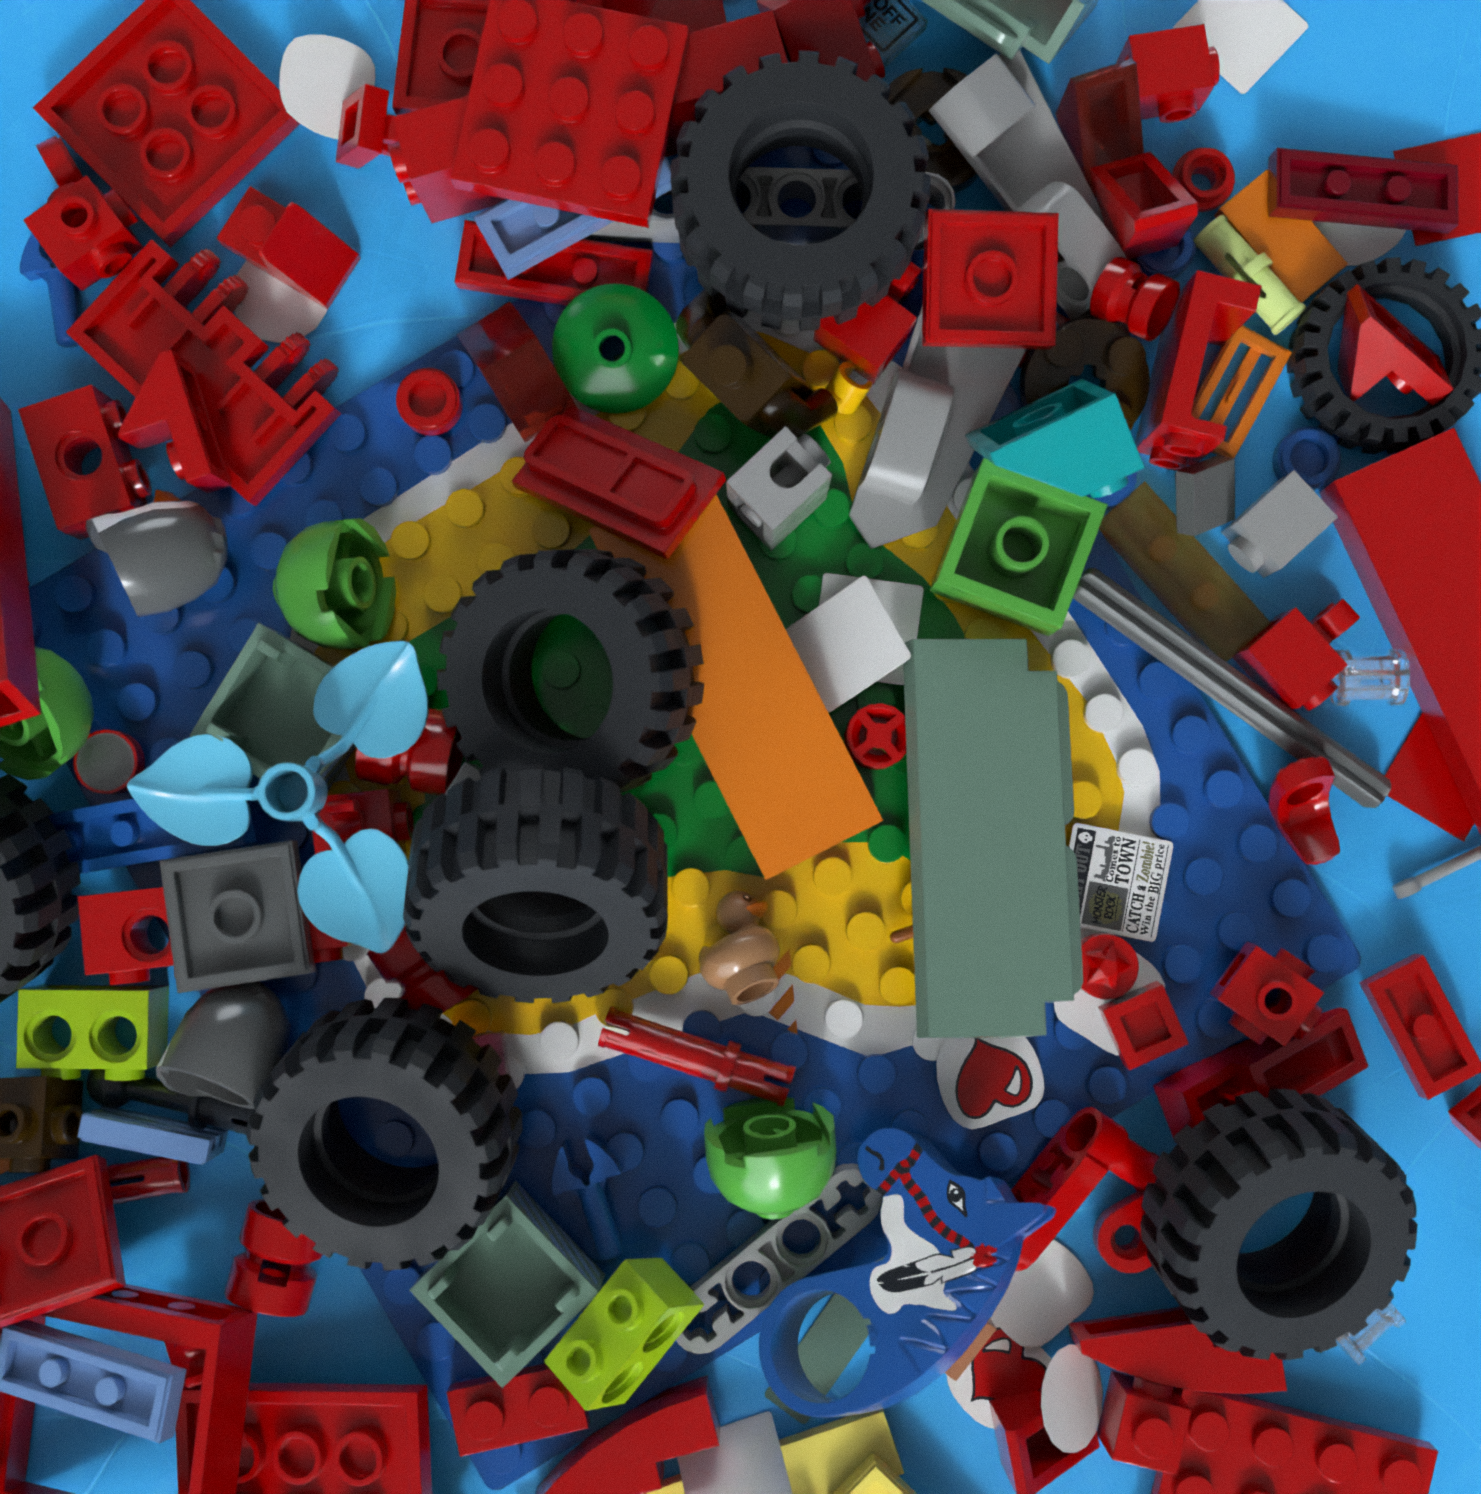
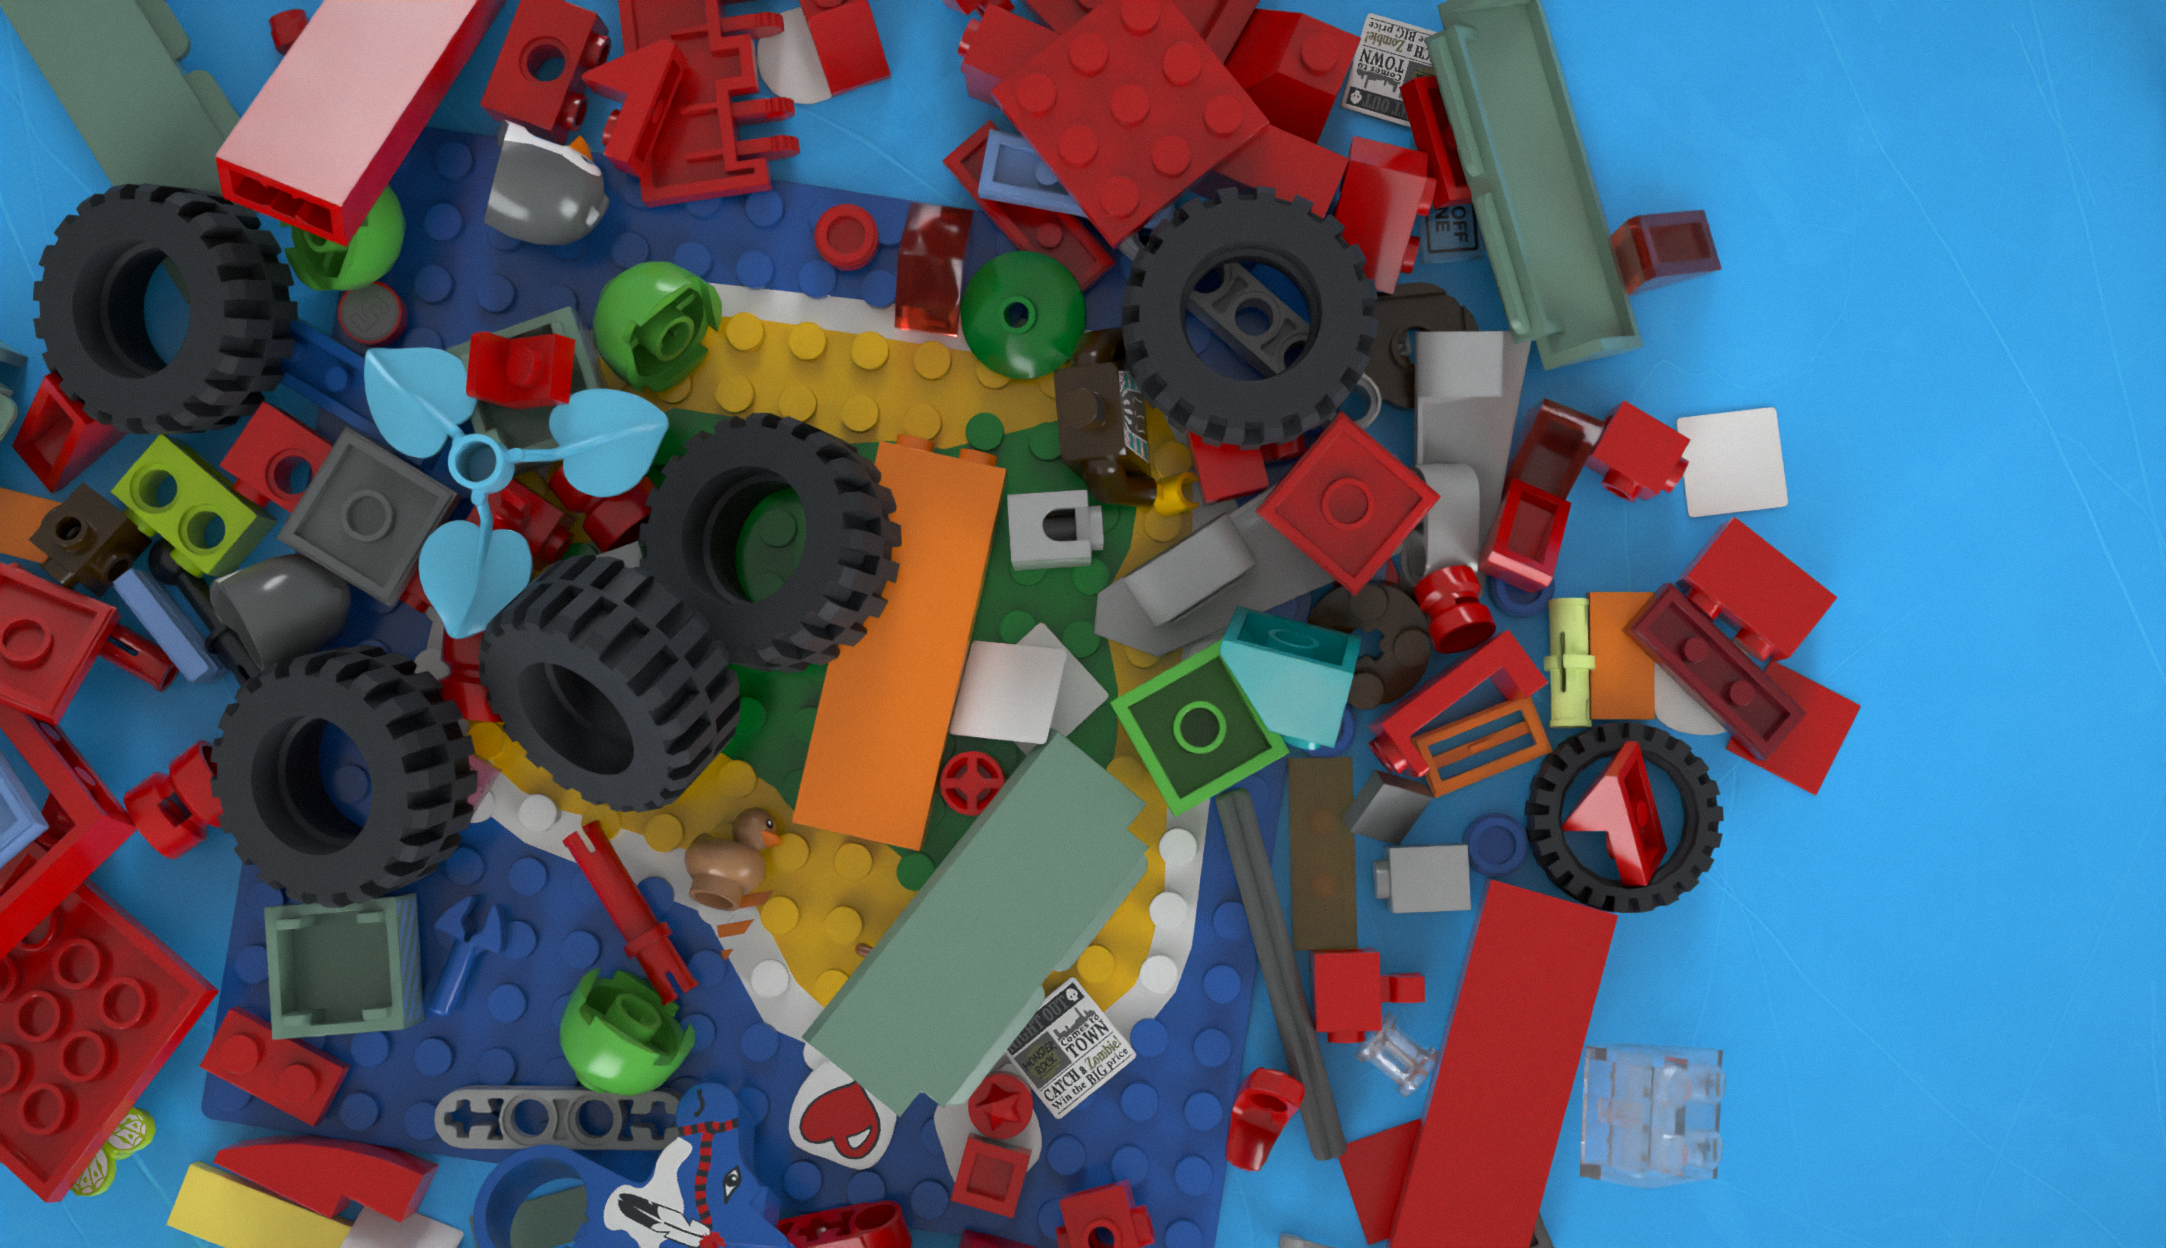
camera: 40 degrees right, 0 degrees up
red piece [512,405,726,560] -> none
lime brick [544,1258,705,1411] -> none
red plate [1171,148,1235,212] -> none
none -> red bracket [466,331,575,410]
none -> red brick [1674,517,1838,662]

